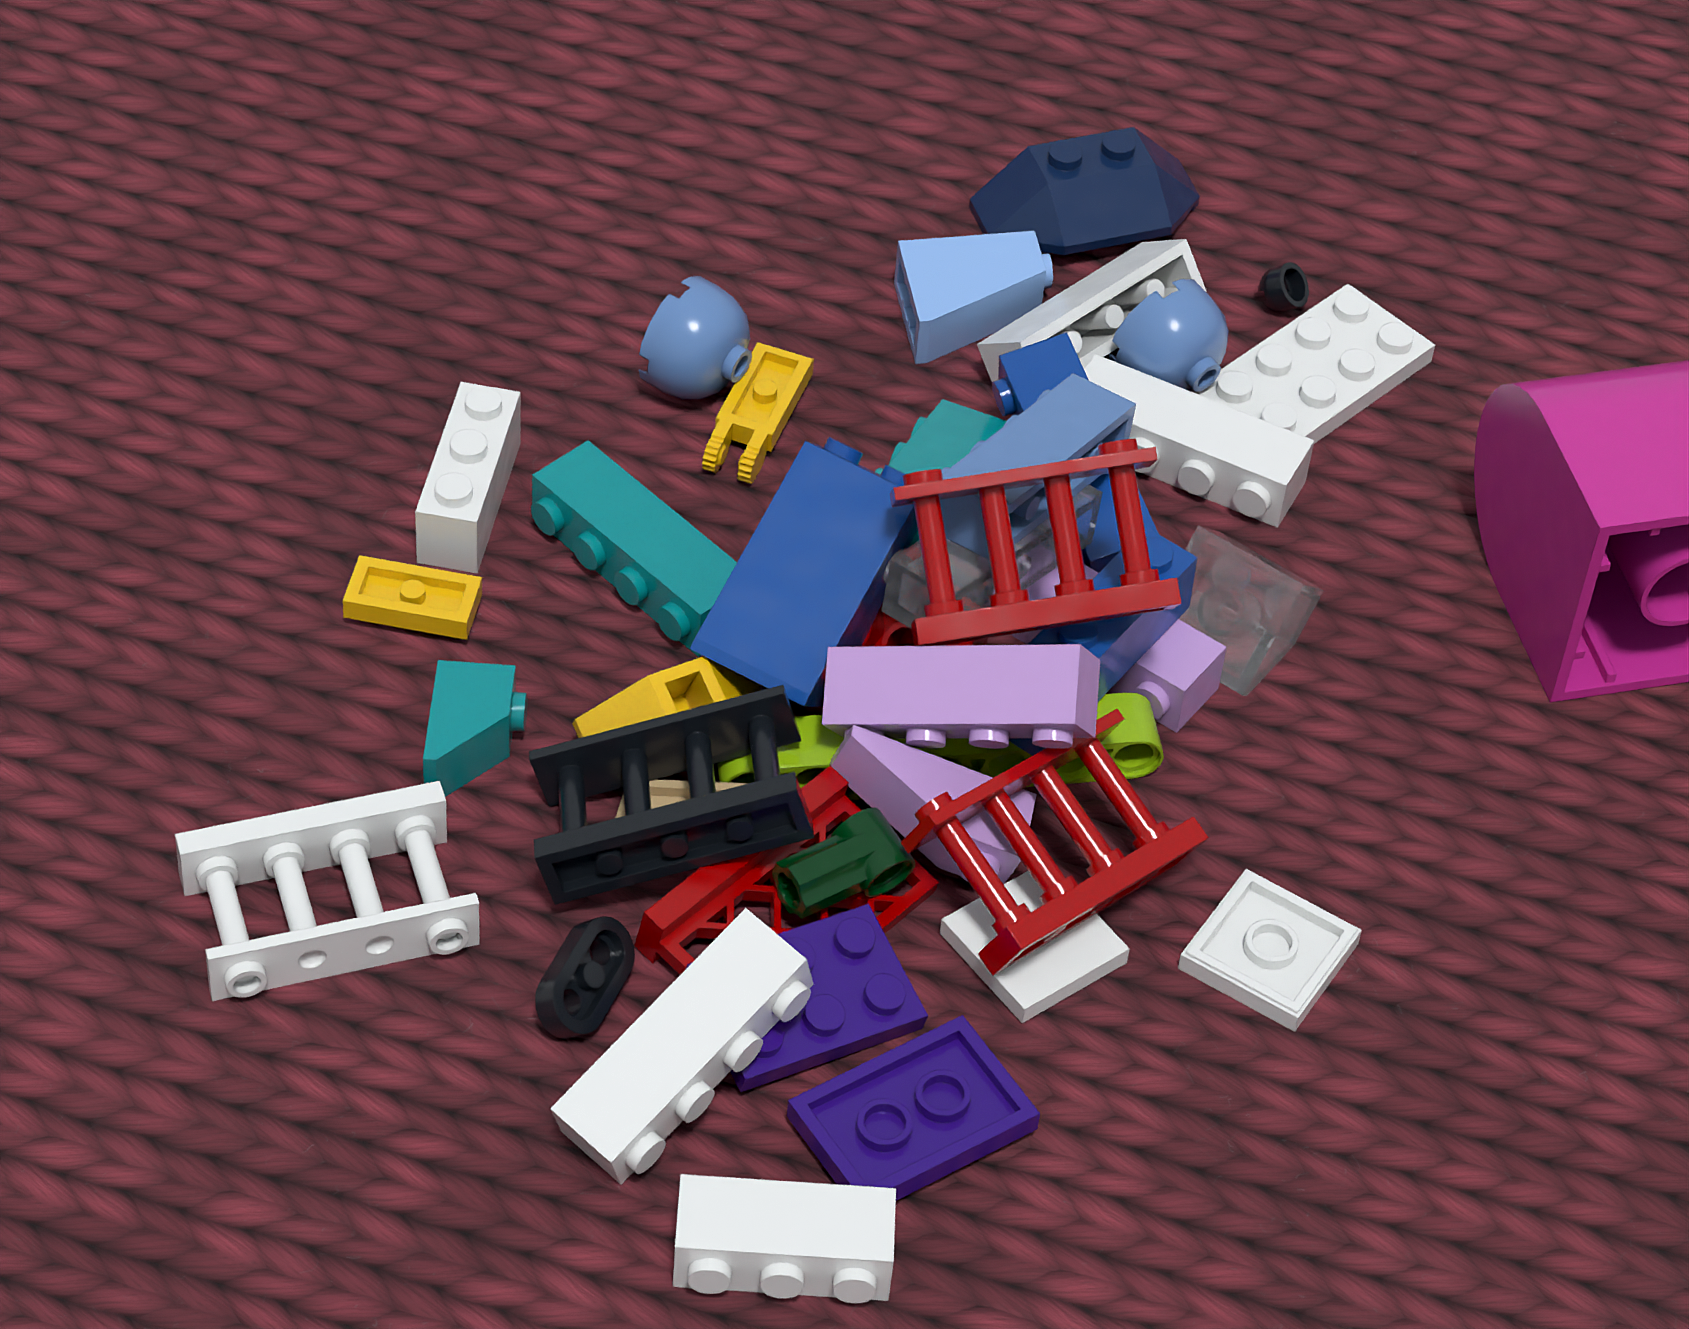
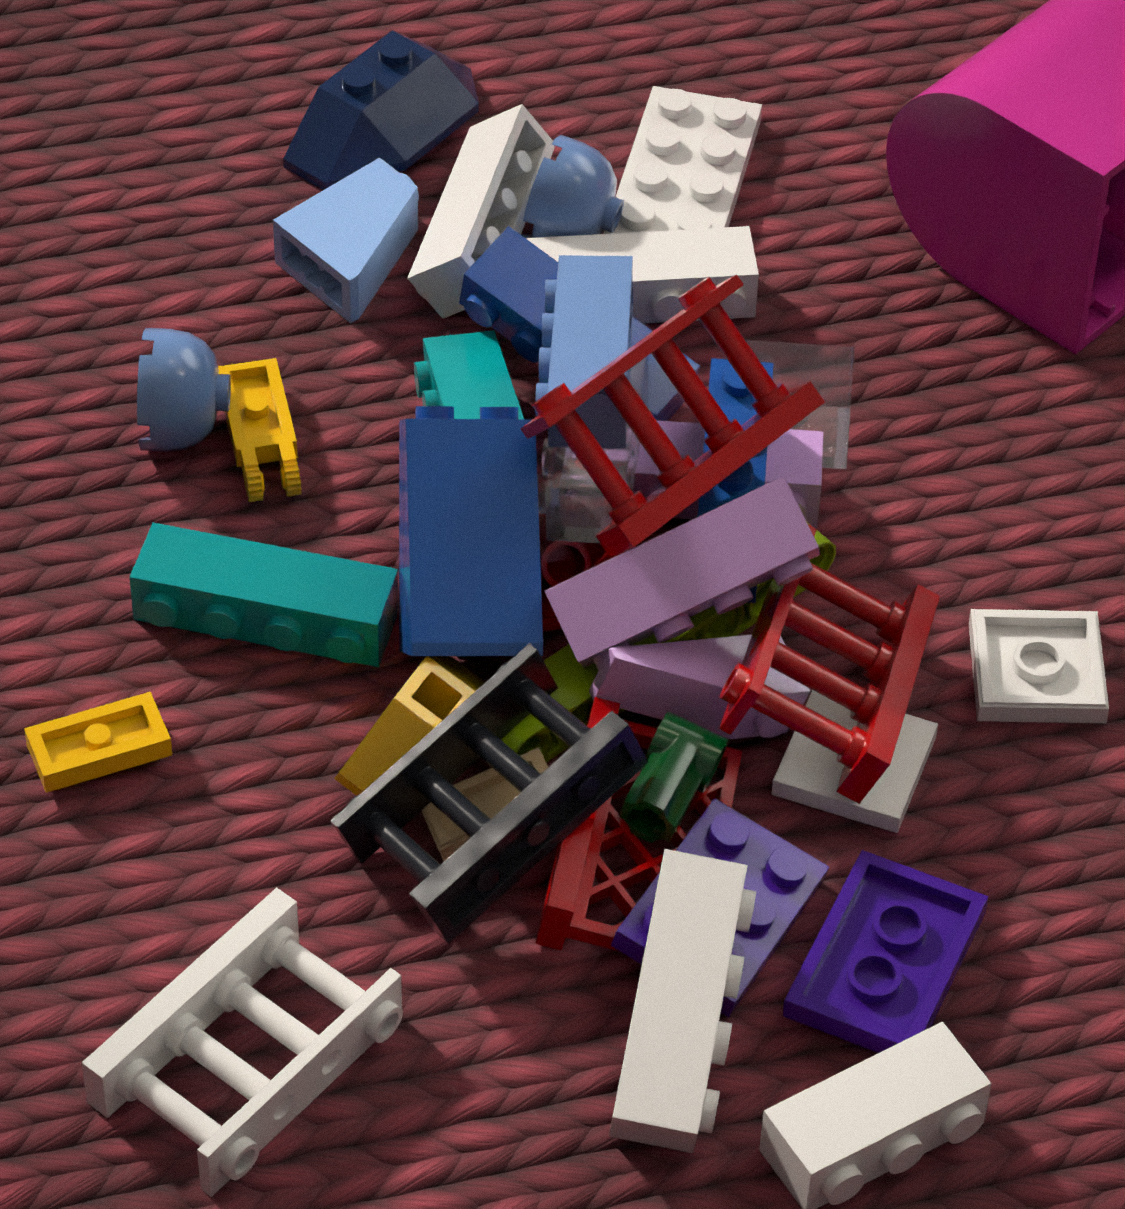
camera: 30 degrees left, 0 degrees up
white brick [415,382,521,574] -> none
teal slope [423,660,527,797] -> none
black plate [535,916,635,1039] -> none
black hinge [1258,262,1309,311] -> none

